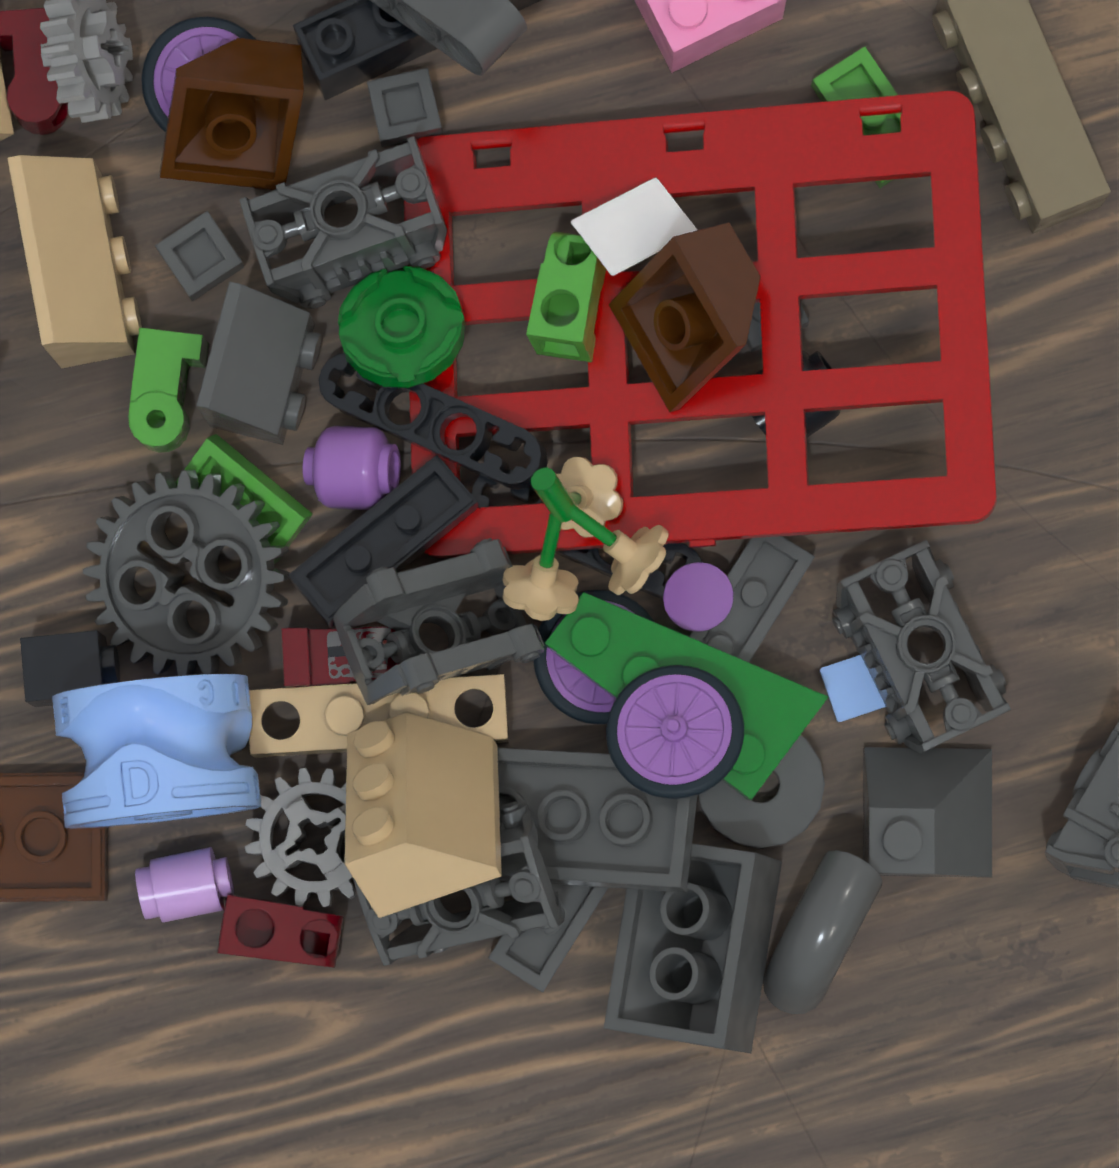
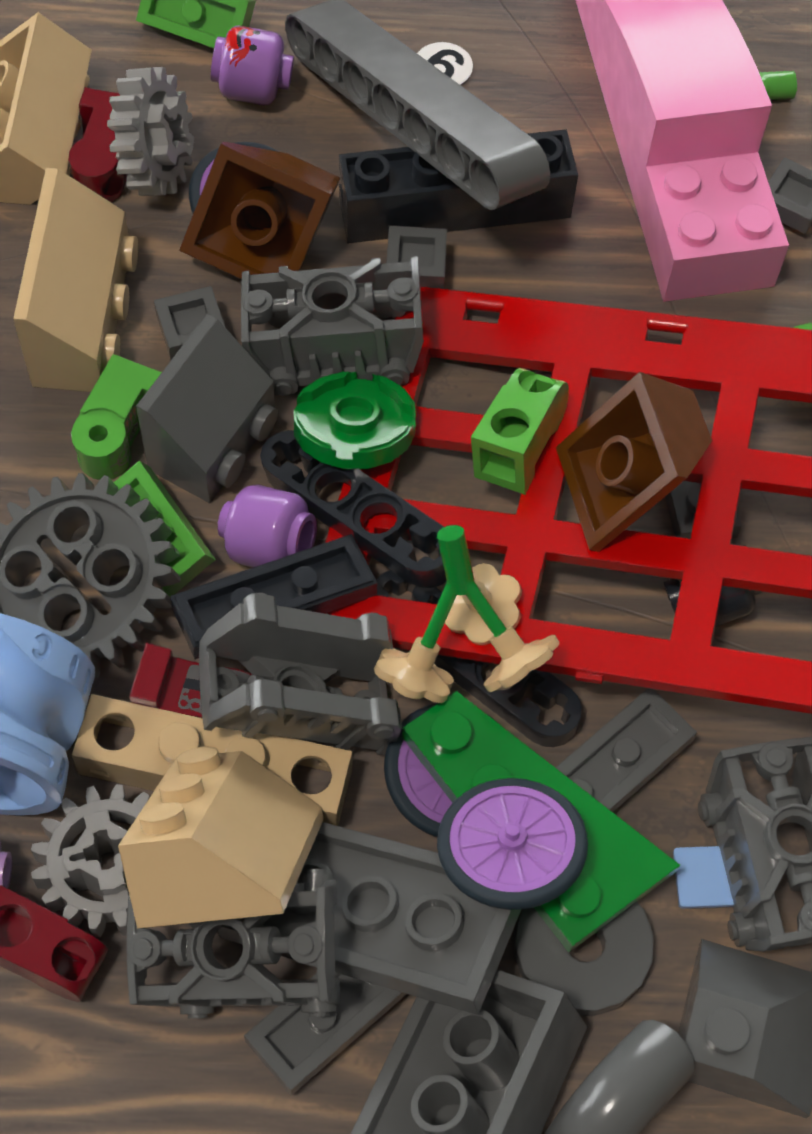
camera: 10 degrees right, 20 degrees down
white sticker [571,178,697,276] -> none
medium lavender sticker [663,562,733,631] -> none

